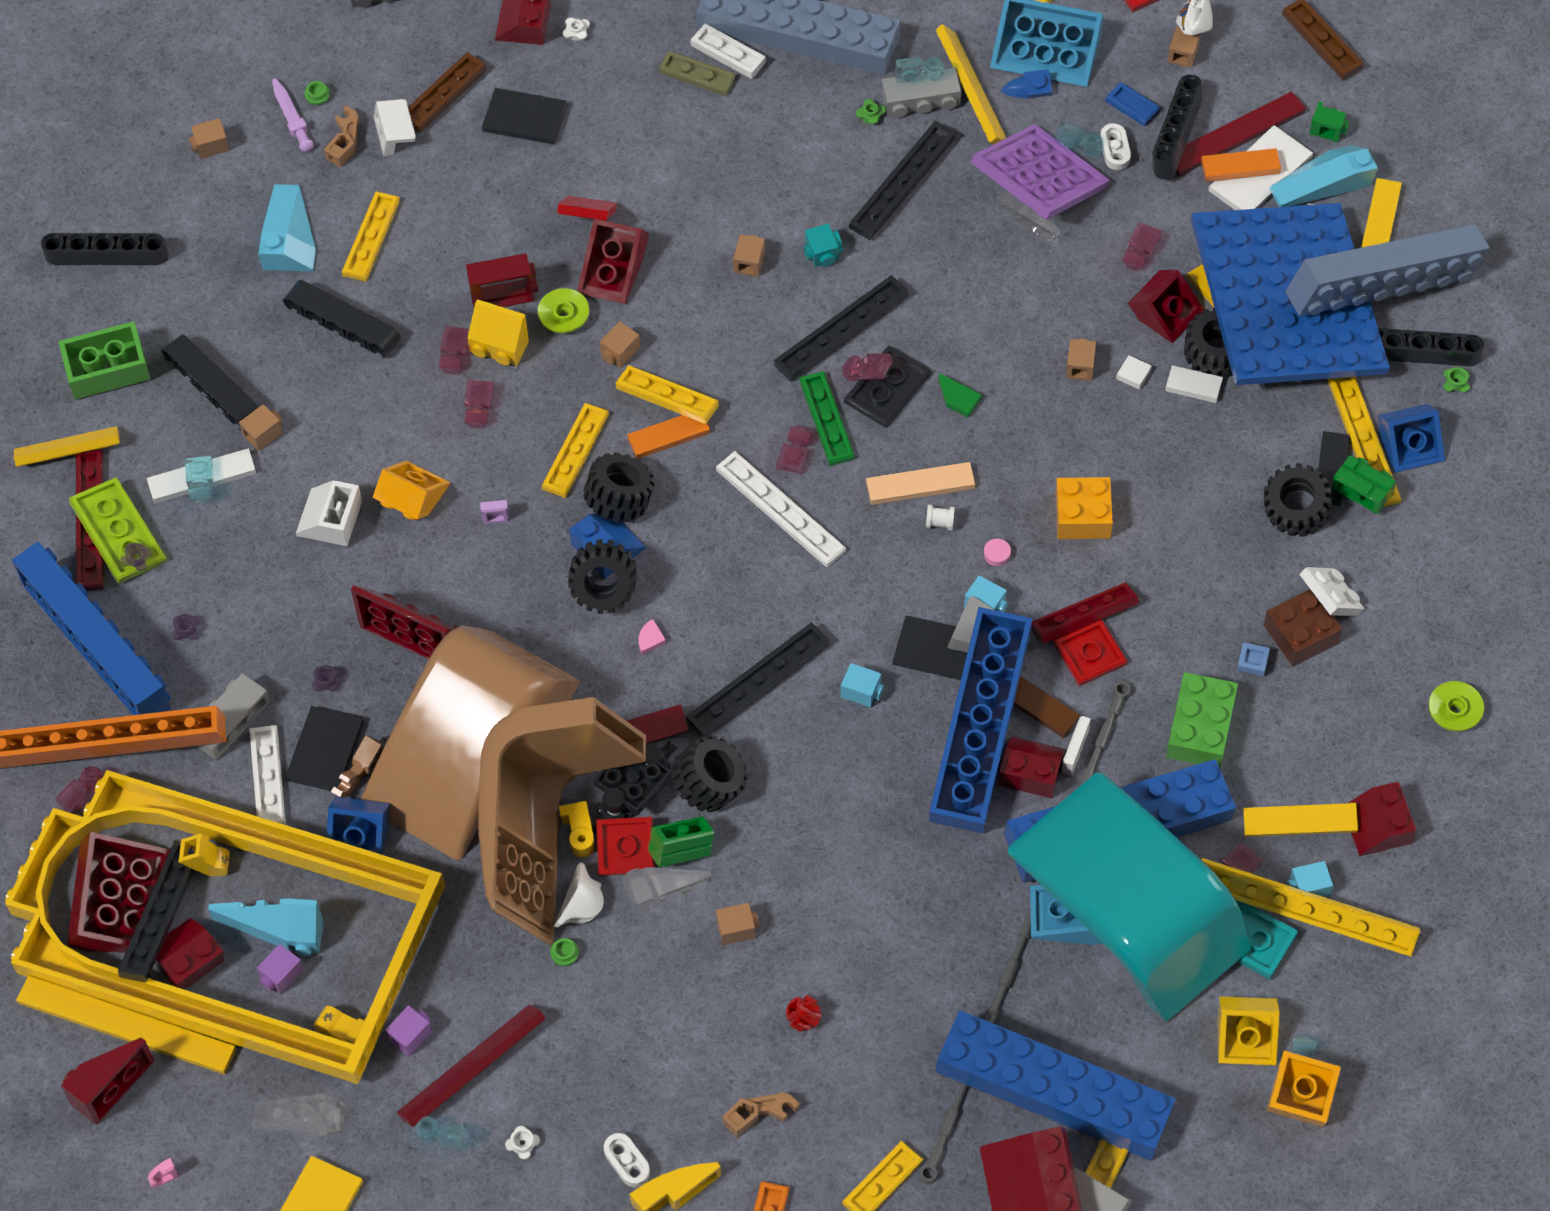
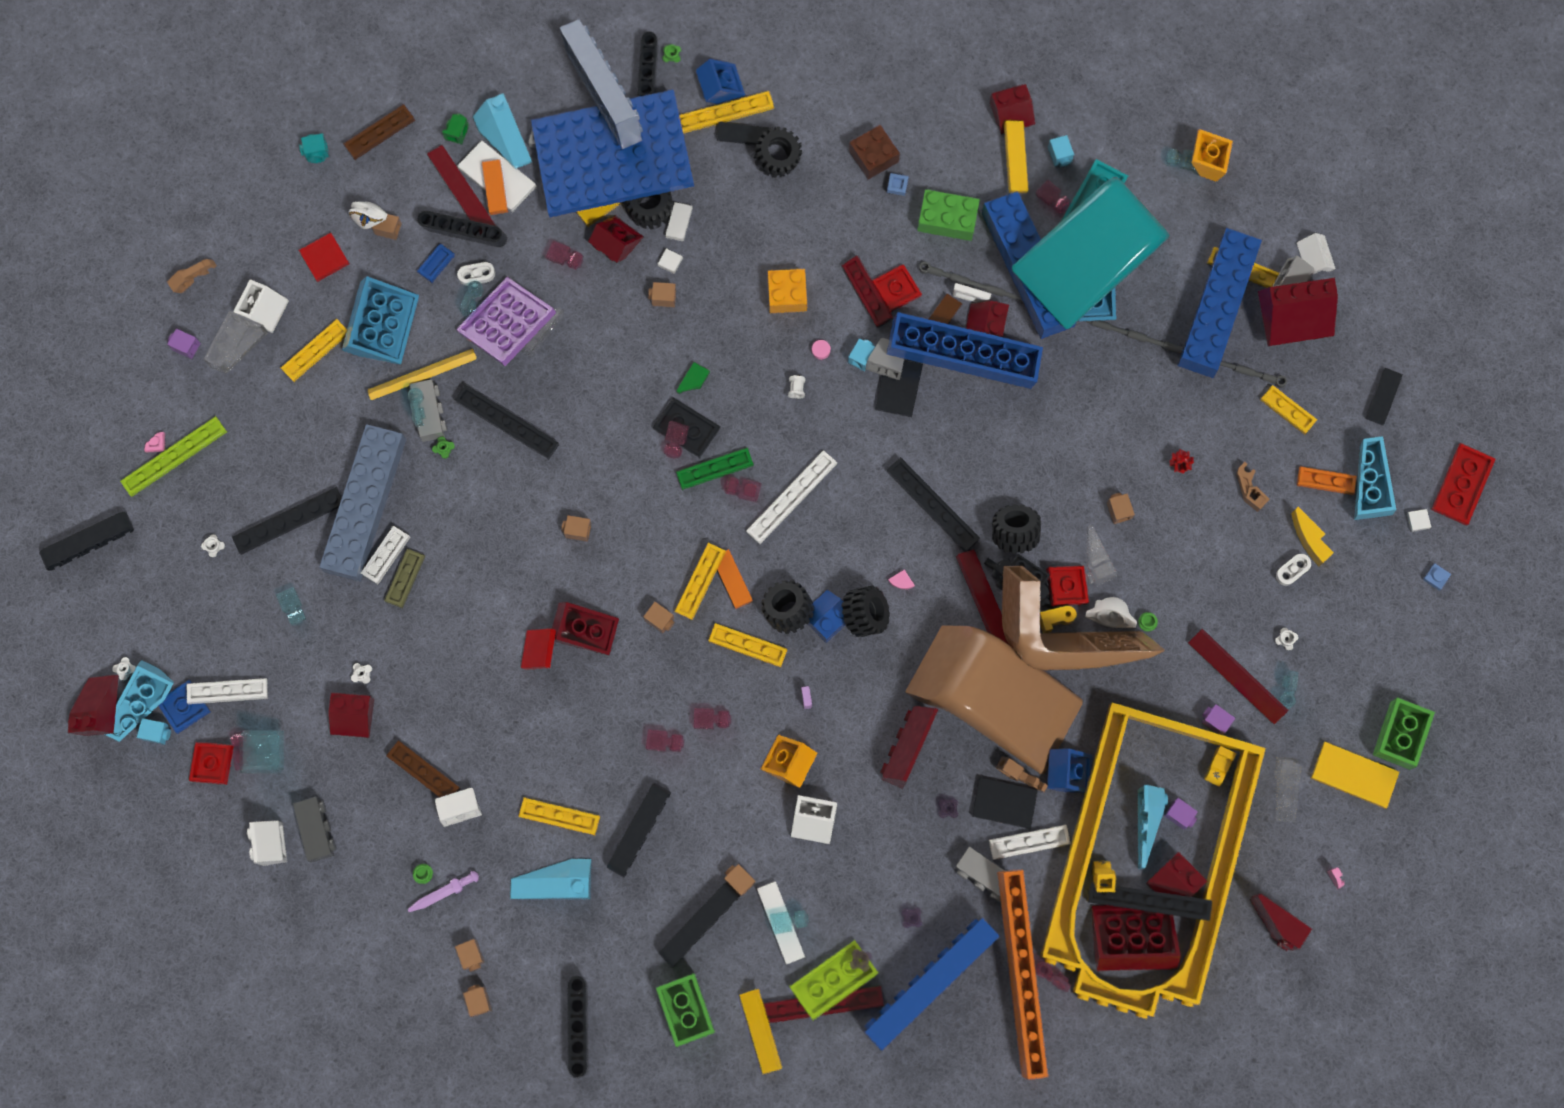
camera: 95 degrees left, 15 degrees up
yellow tile [16,975,236,1075] -> none
medium nougat piece [324,105,360,168] -> none
dark red window [466,253,538,308] -> none
yellow slope [467,299,529,366] -> none
black tile [482,87,567,145] -> none
lime dish [538,288,589,333] -> none
green brick [648,816,714,867] -> none
black plate [774,275,908,382] -> none
teal brick [803,223,844,267] -> none
medium azure brick [841,663,884,708] -> none
light nougat tile [866,462,975,505] -> none
blue plate [1001,69,1052,98] -> none
yellow tile [1201,858,1420,957] -> none
yellow slope [1218,996,1280,1065] -> none
white plate [1299,567,1364,616] -> none
green brick [1332,455,1396,514] -> none
yellow tile [1361,178,1402,248] -> none
lime dish [1428,681,1484,732] -> none
none -> medium nougat brick [463,984,492,1017]

